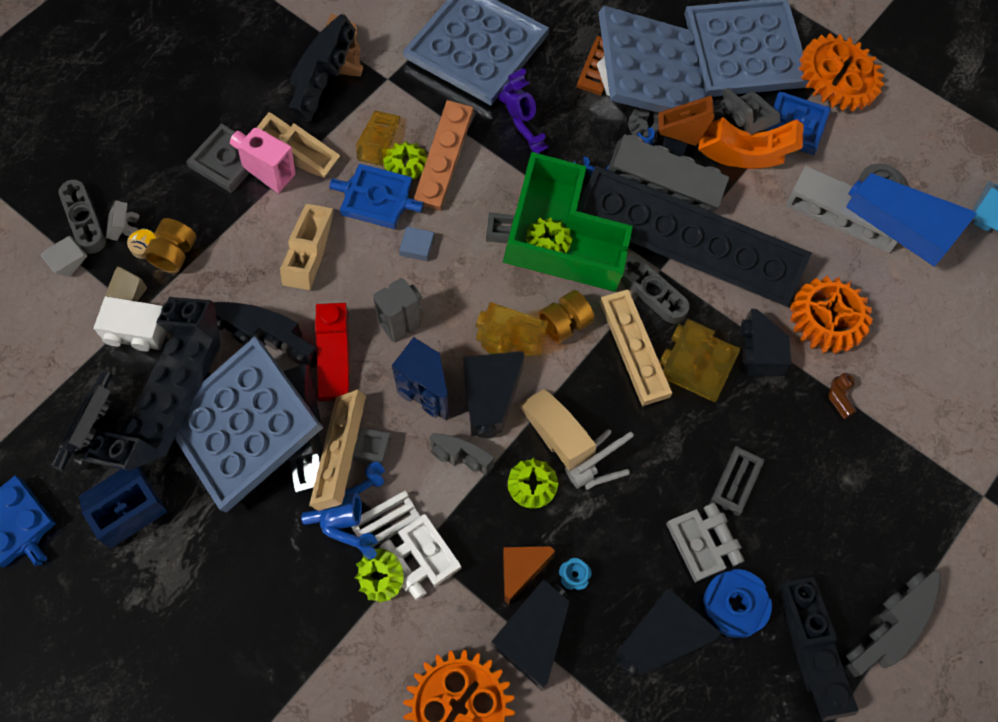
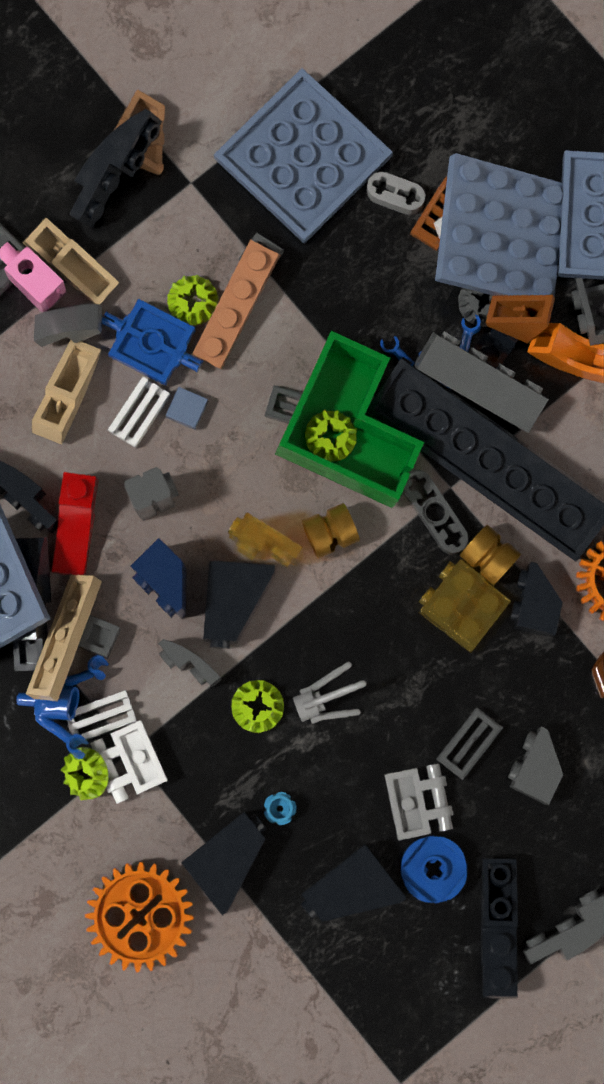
camera: 15 degrees right, 15 degrees up
clear yellow slope [356,110,400,166] -> none
dark purple piece [497,68,549,154] -> none
dark orange slope [503,546,555,605] -> none
tan slope [519,389,596,471] -> none
tan plate [600,289,672,406] -> none
none -> dark grey slope [34,304,102,347]
none -> white tile [108,377,171,448]
none -> light grey beam [367,172,425,215]
none -> pearl gold wheel [459,524,522,586]
none -> dark grey slope [508,727,563,805]

